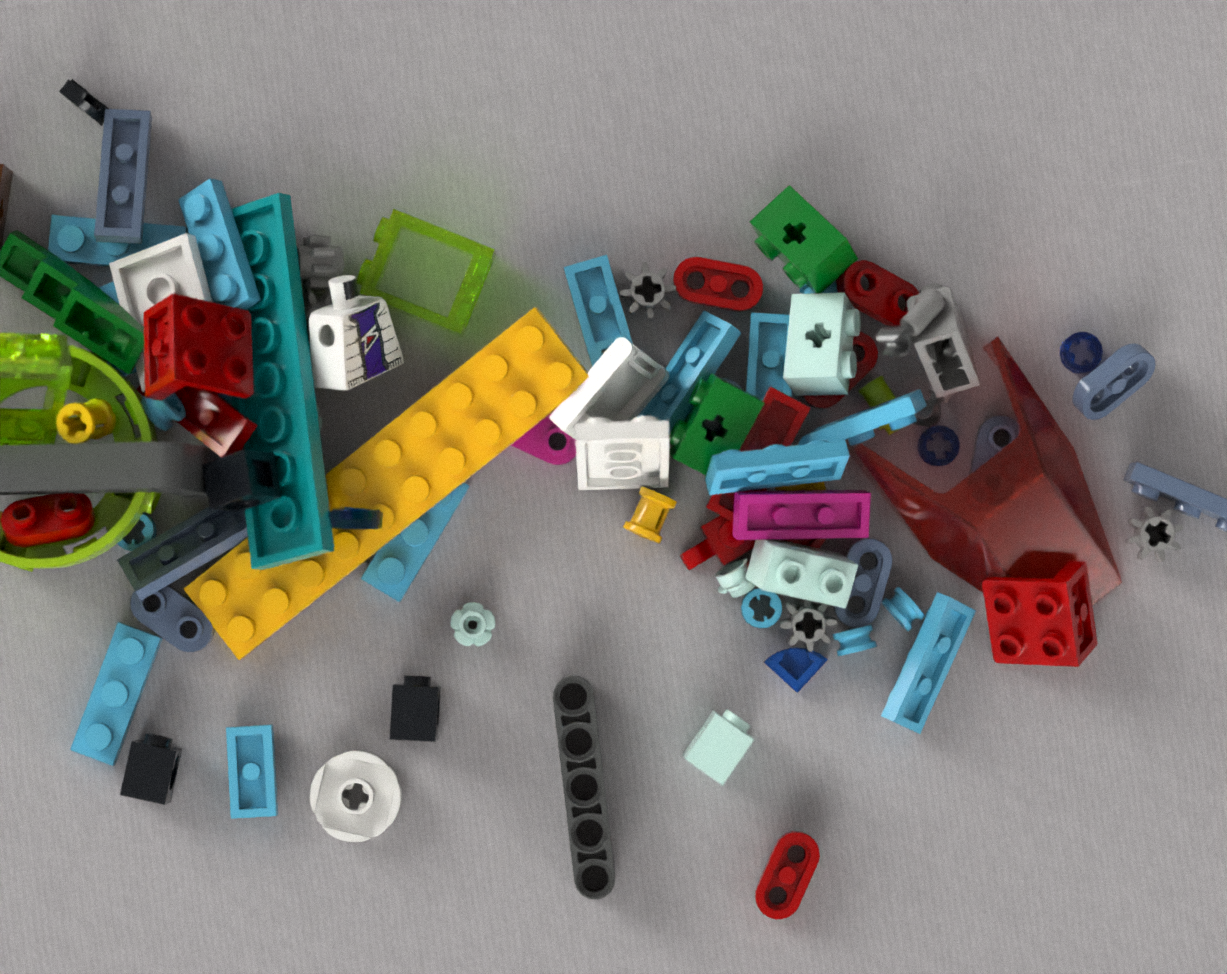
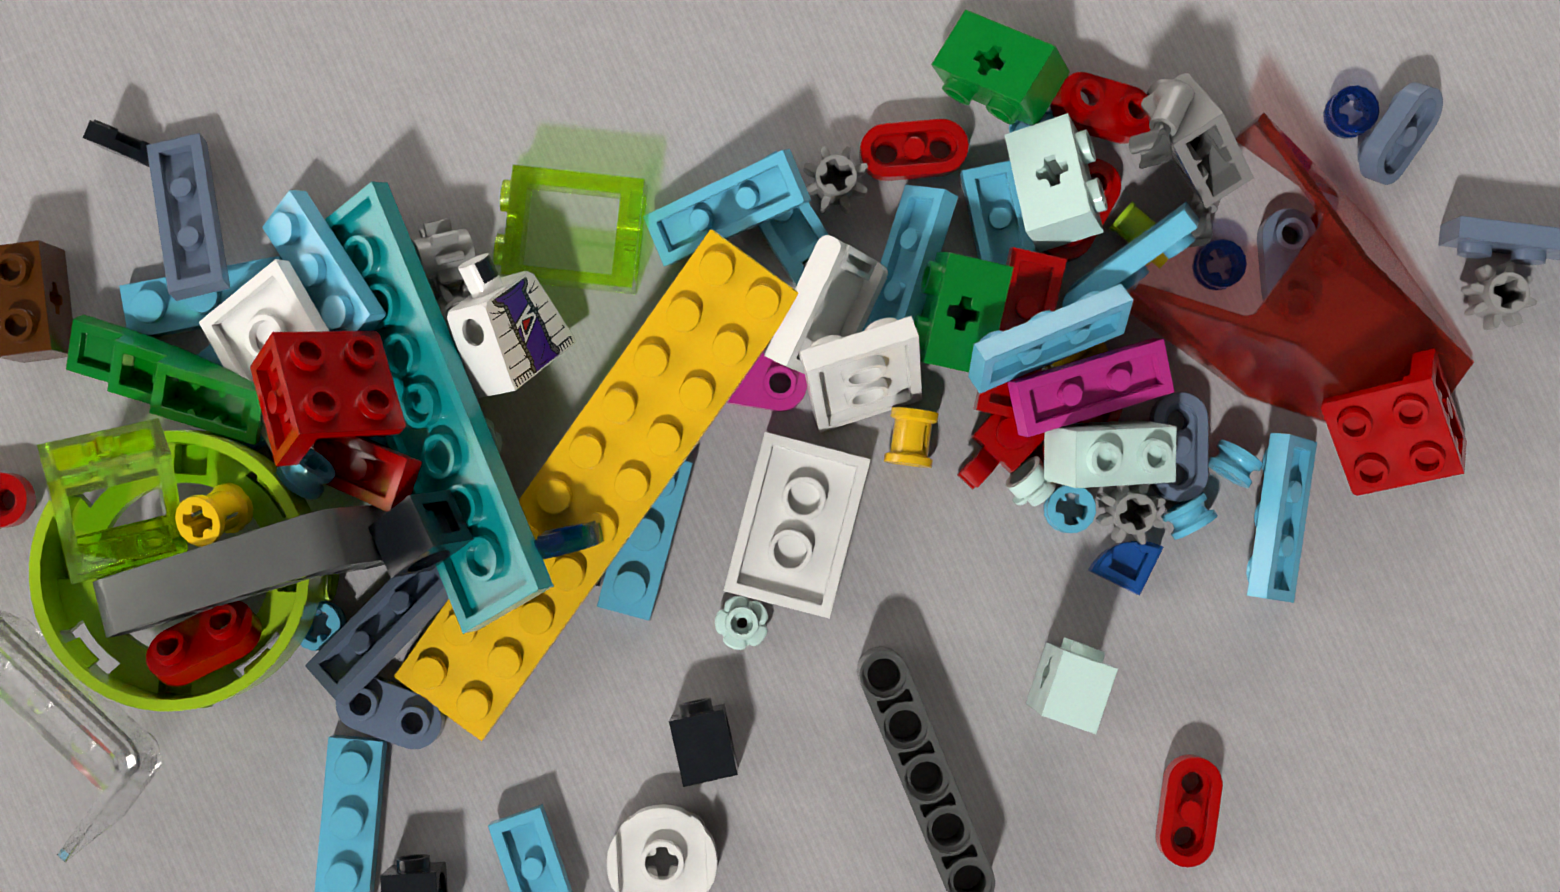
camera: 20 degrees left, 0 degrees up
none -> medium azure plate [643,149,812,267]
none -> white plate [723,432,871,619]

